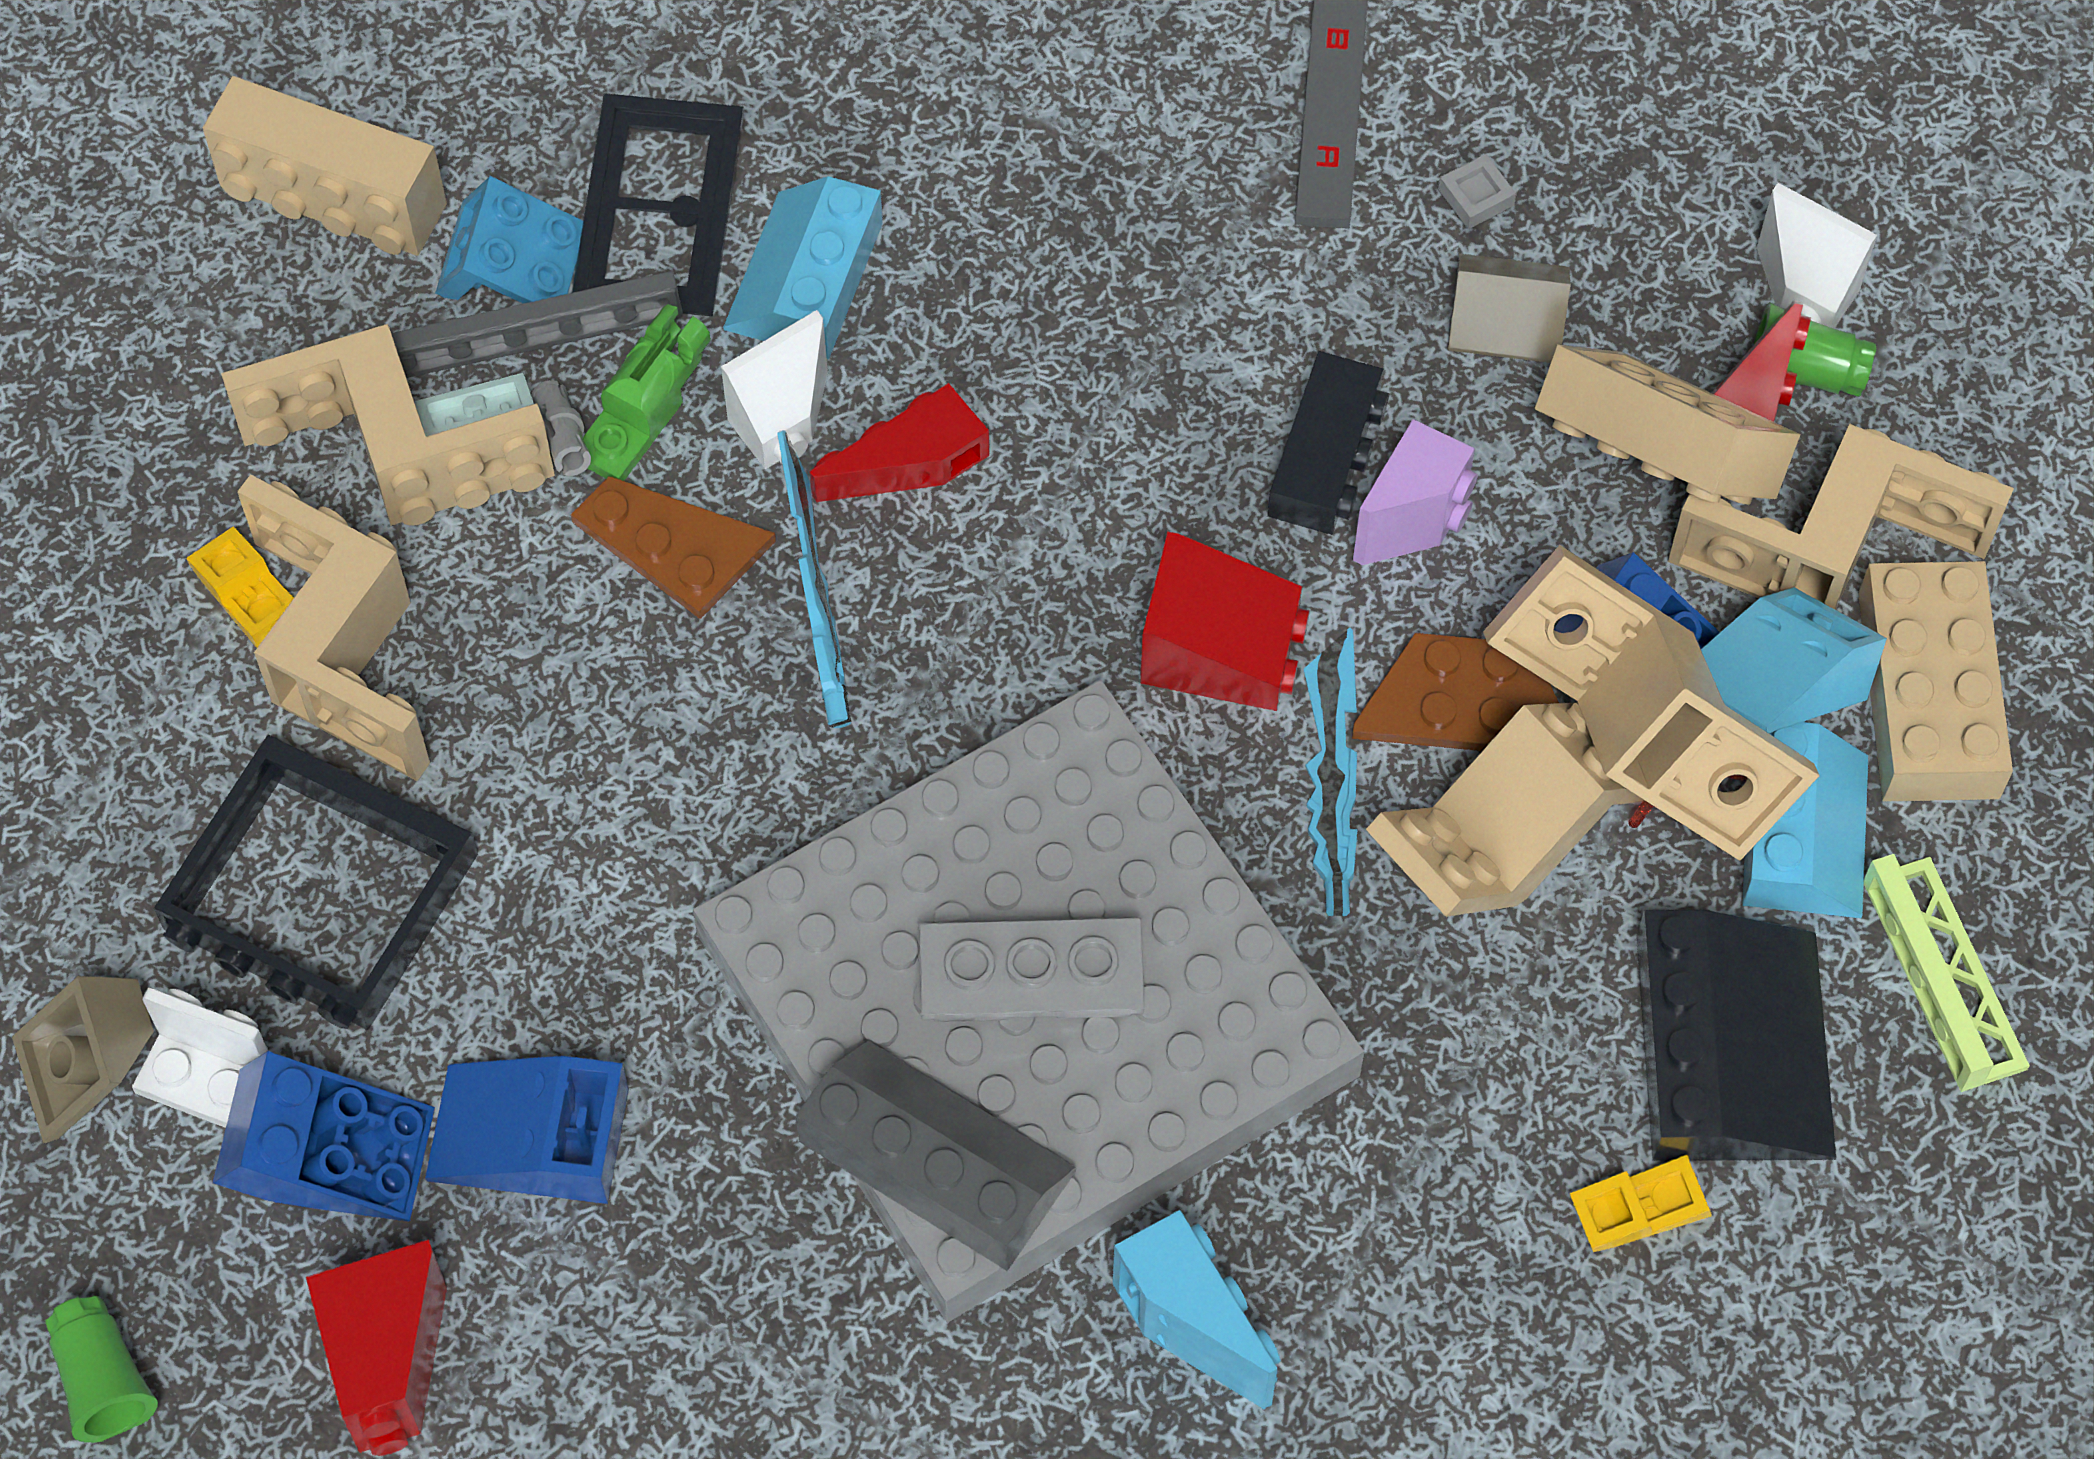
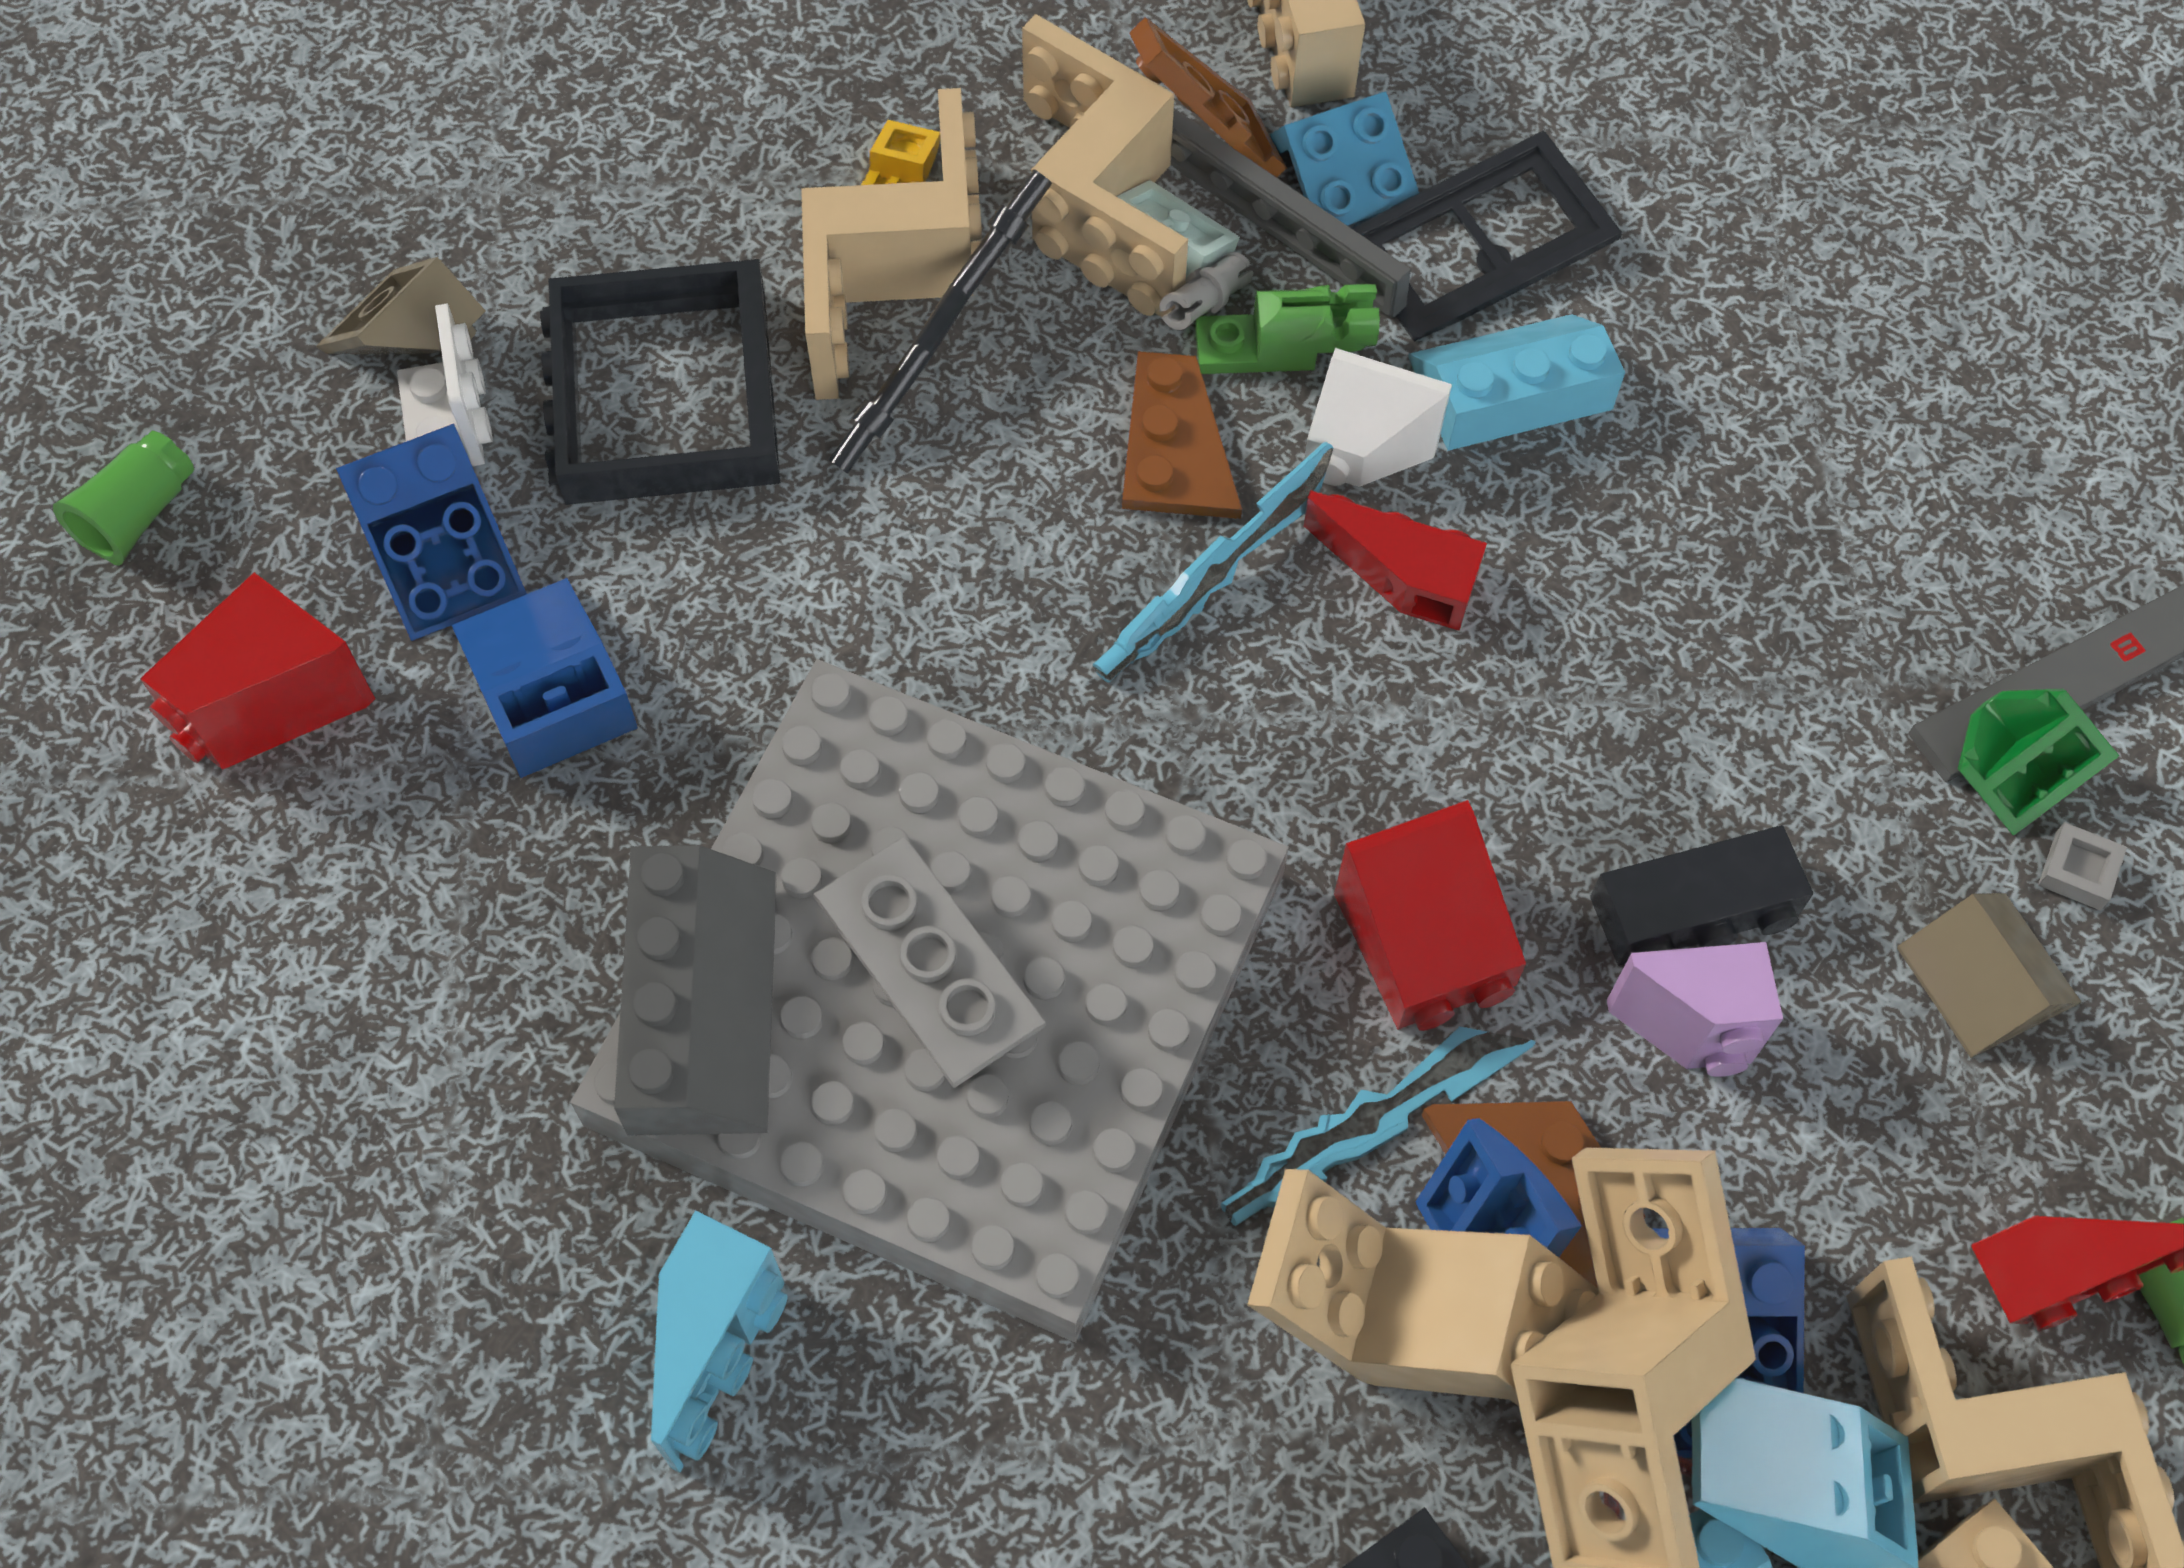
camera: 55 degrees right, 0 degrees up
tan brick [1535,345,1801,505] -> none
none -> black bar [829,169,1052,474]
none -> dark orange wing [1129,17,1287,178]
none -> blue slope [1415,1118,1582,1258]
none -> green slope [1958,688,2119,836]

